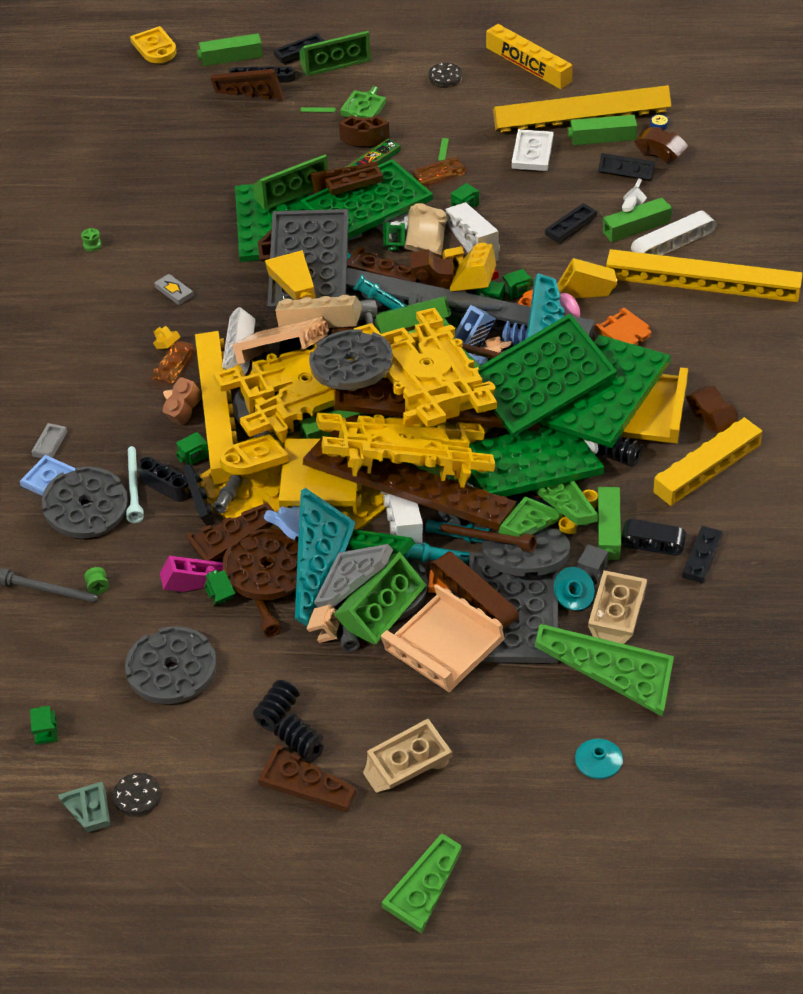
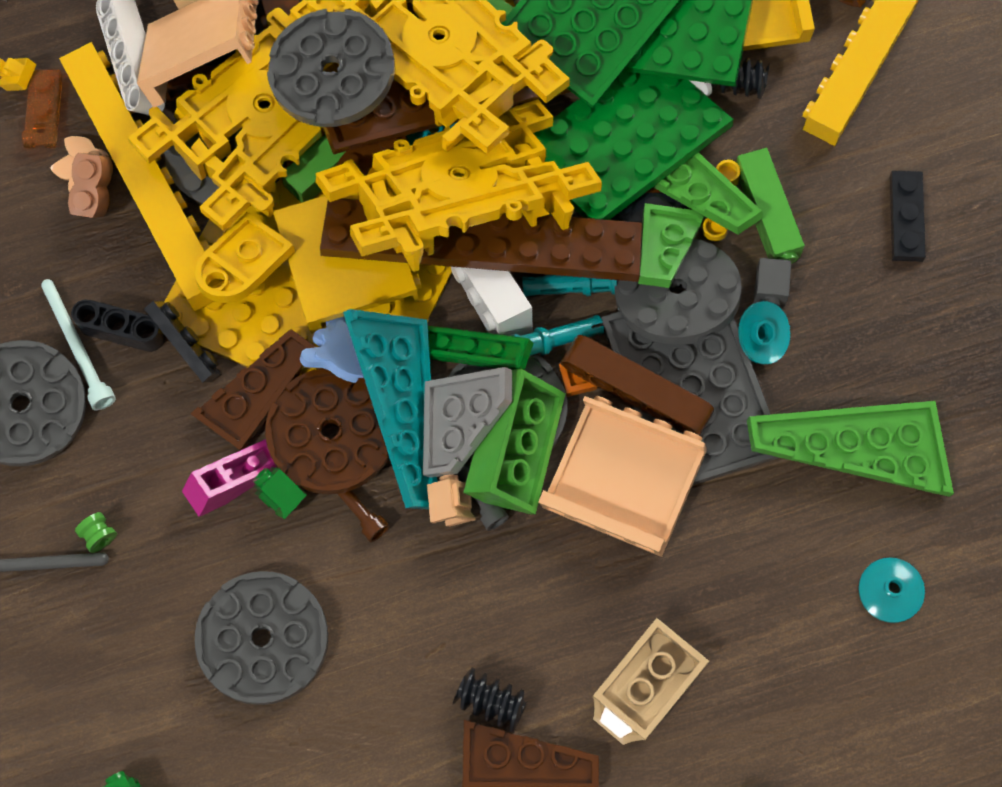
camera: 20 degrees left, 25 degrees up
green window [176,432,209,465] -> none
dark grey pin [213,475,242,513] -> none
black piece [253,680,300,732] -> none
reddish brown piece [440,524,537,552] -> none
tan slope [588,570,647,644] -> none
black beam [621,519,687,556] -> none

